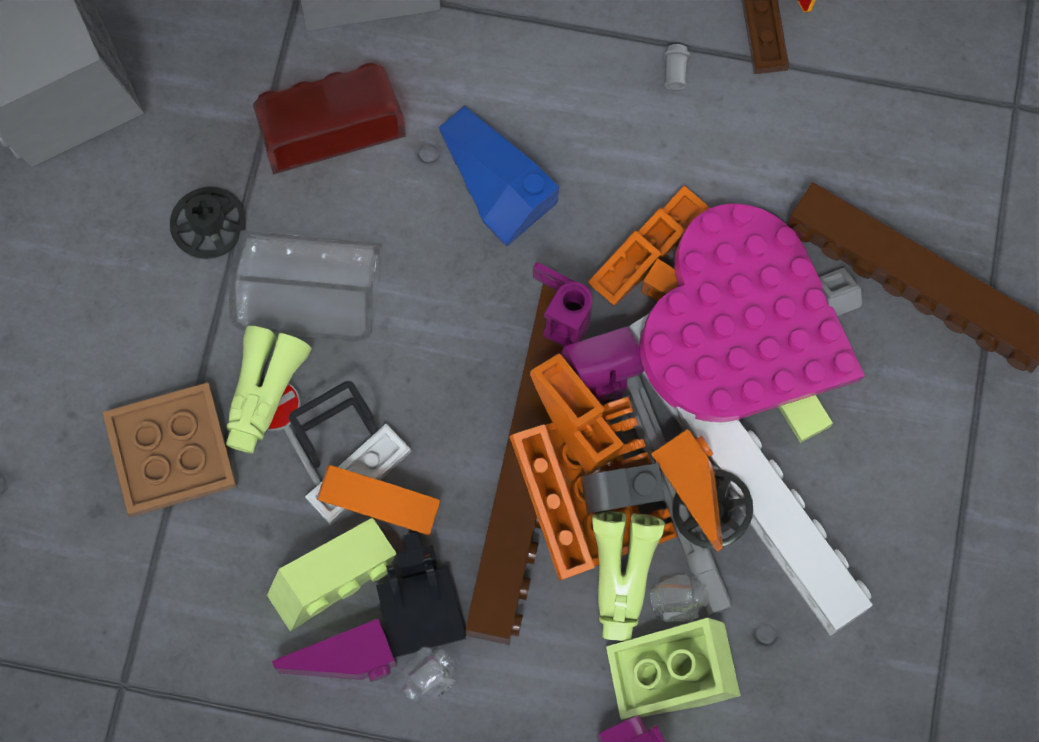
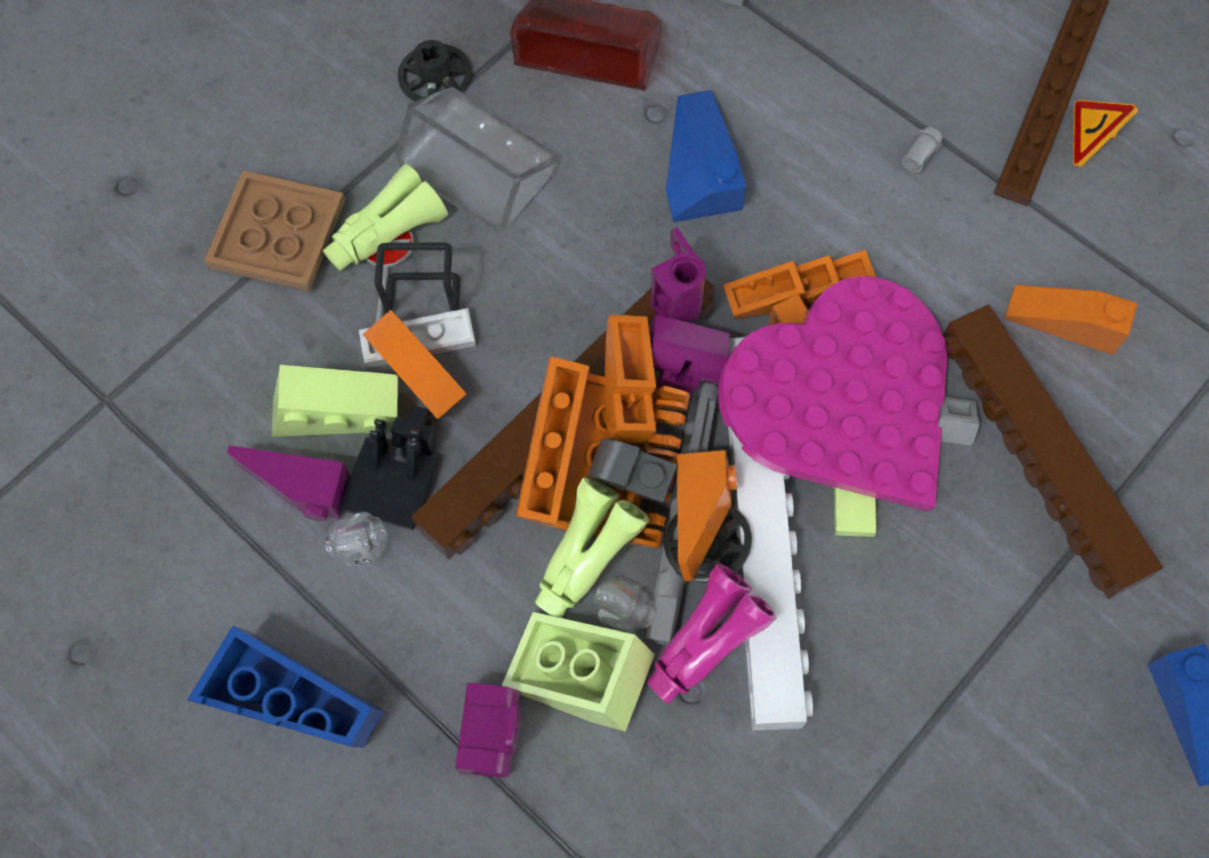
camera: 35 degrees right, 5 degrees down
none -> dark pink piece [647,563,777,704]
none -> orange slope [1004,285,1138,355]

